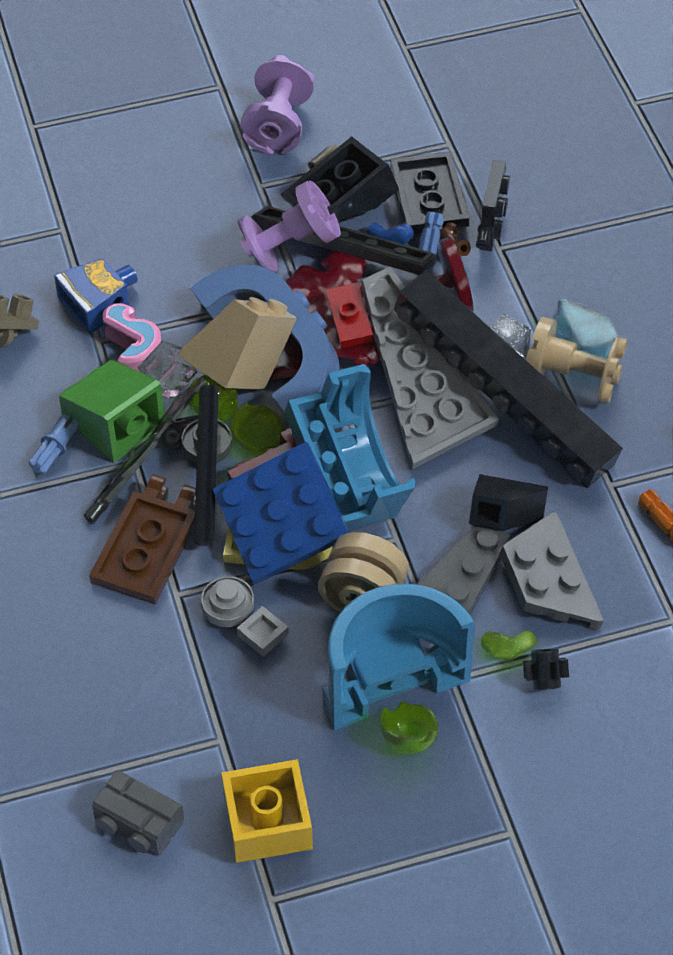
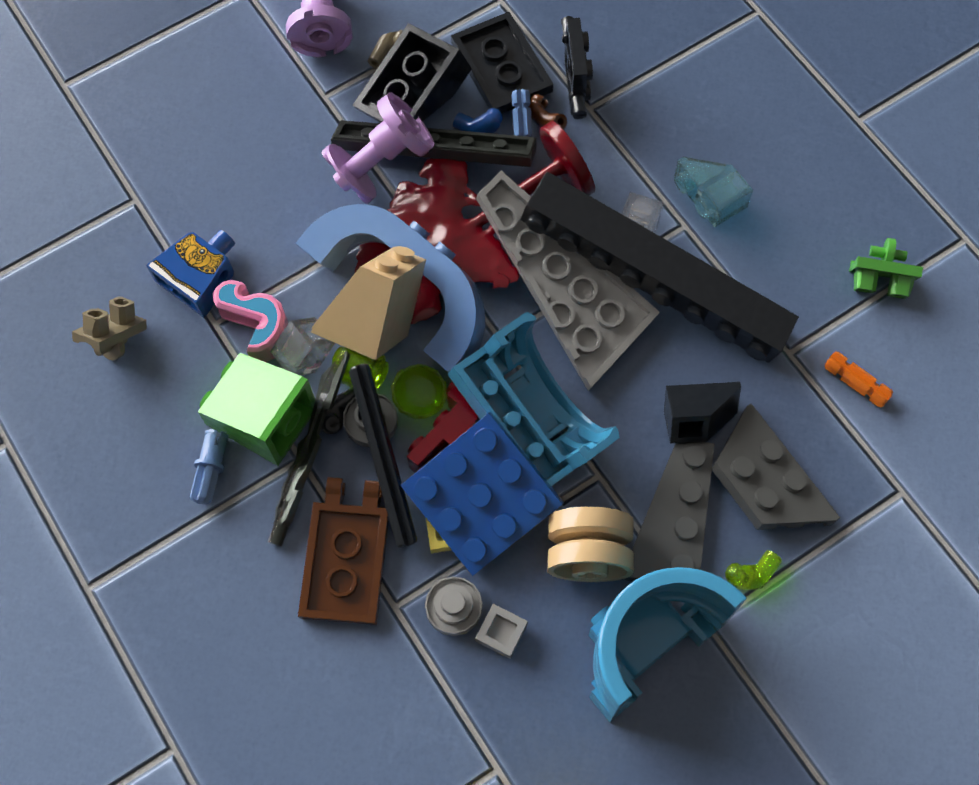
camera: 15 degrees left, 15 degrees up
red plate [326,283,374,349] -> none
clear neon green hair [379,701,439,756] -> none
black gear [523,648,569,690] -> none
tan piece [526,317,628,404] -> none

